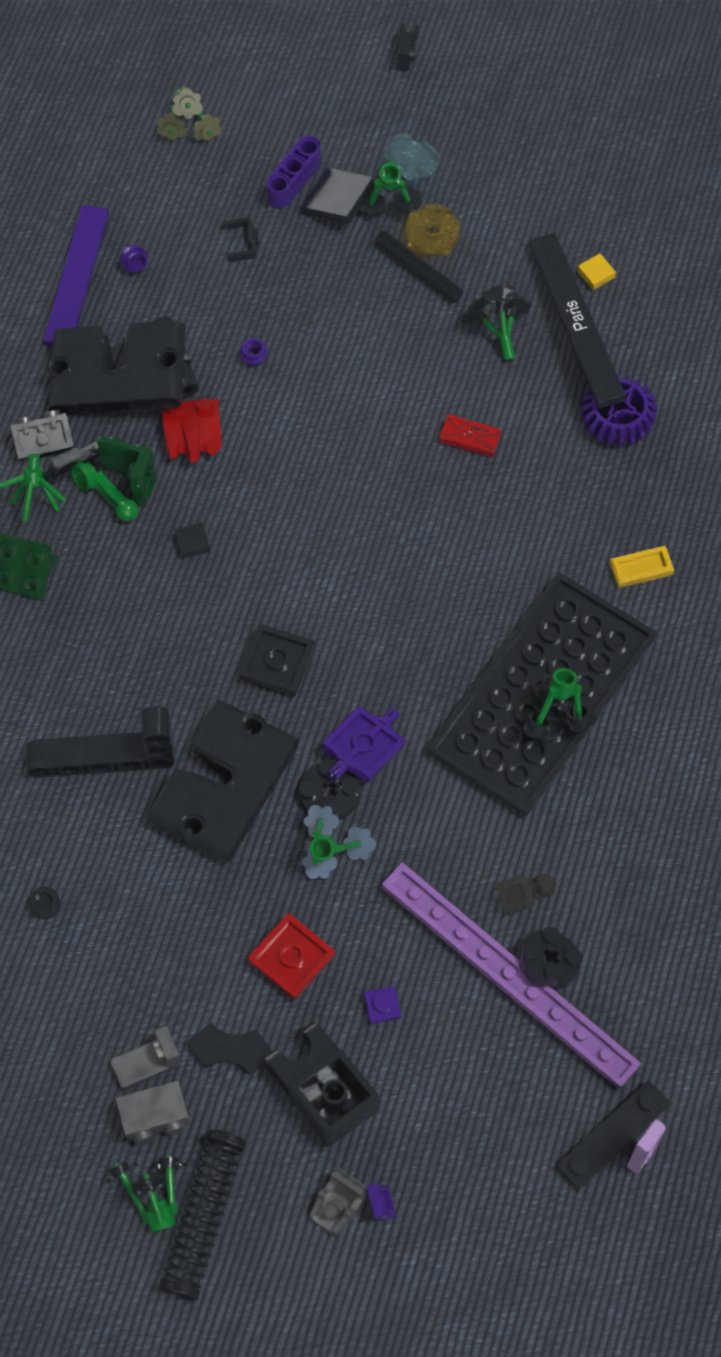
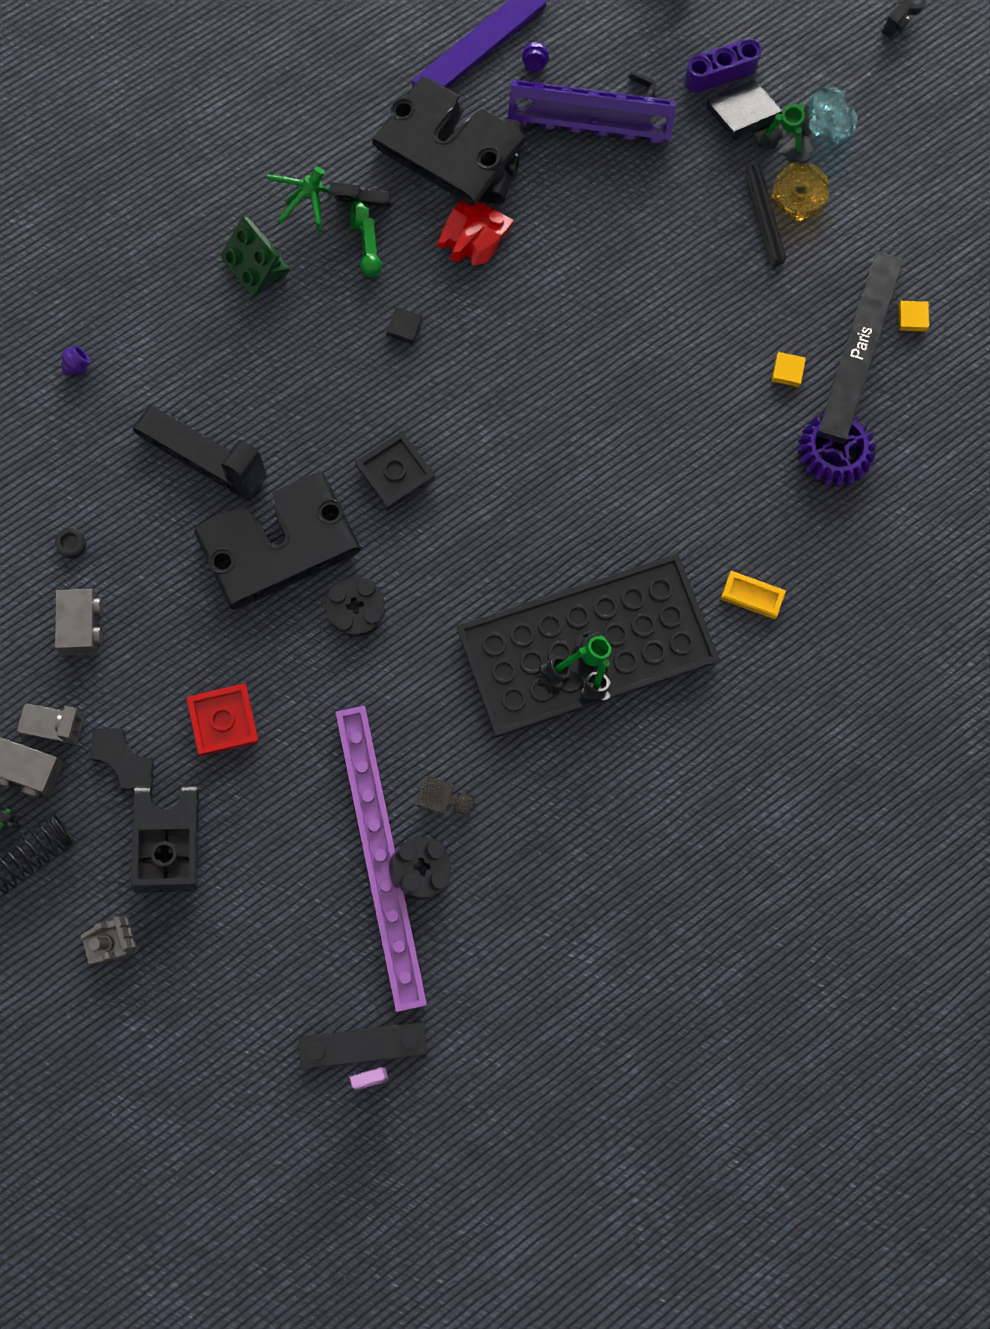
camera: 30 degrees right, 10 degrees up
flat silver bracket [10,410,74,460] -> none
dark green bracket [97,436,158,508] -> none
dark purple plate [240,338,268,365] -> none
sand blue plant [302,805,377,879] -> none
dark purple plate [321,706,406,784] -> none
dark purple plate [364,986,401,1025] -> none
dark purple tile [367,1183,397,1222] -> none
red tile [439,414,502,458] -> none
black plant [461,286,532,361] -> none
none -> flat silver brick [55,589,103,655]
none -> dark purple piece [507,80,676,143]
none -> yellow tile [771,352,806,387]

